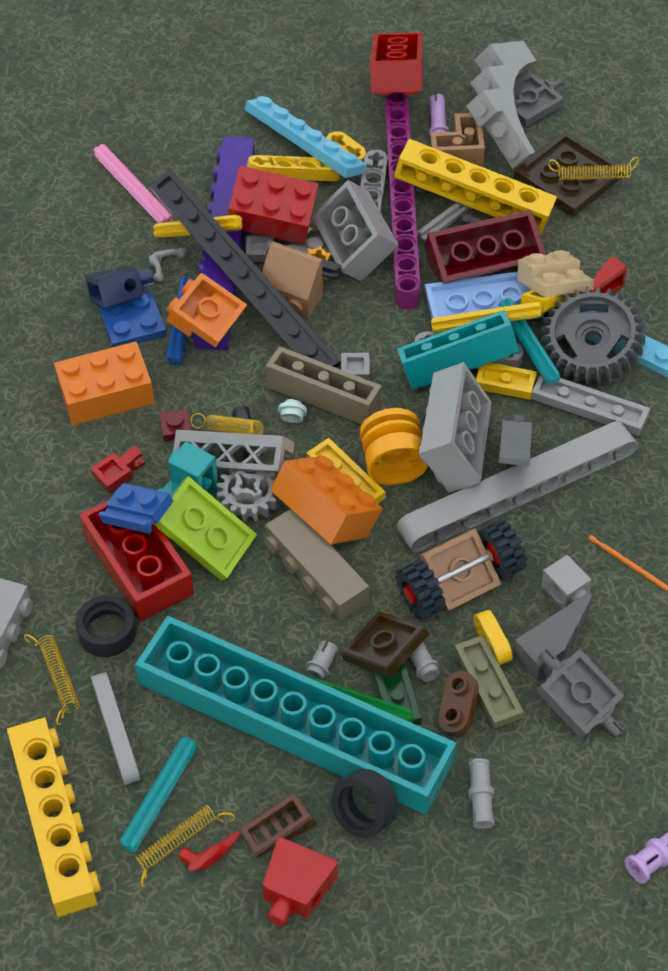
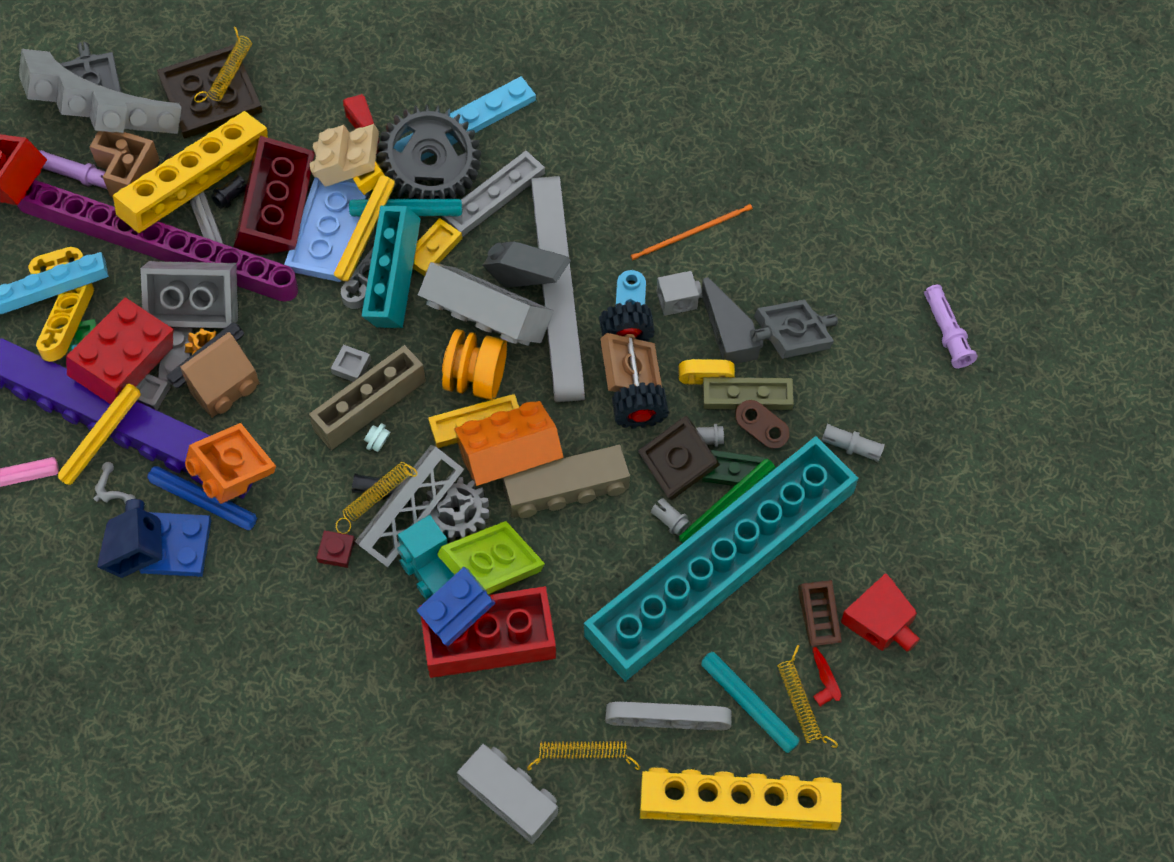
camera: 70 degrees left, 10 degrees up
orange brick [54,341,155,425] -> none
black tyre [75,595,137,657] -> none
red plate [90,446,145,493] -> none
black plate [149,169,341,368] -> none
black tyre [331,769,398,838] -> none
light grey beam [360,150,388,213] -> none
none -> medium azure plate [616,270,646,306]

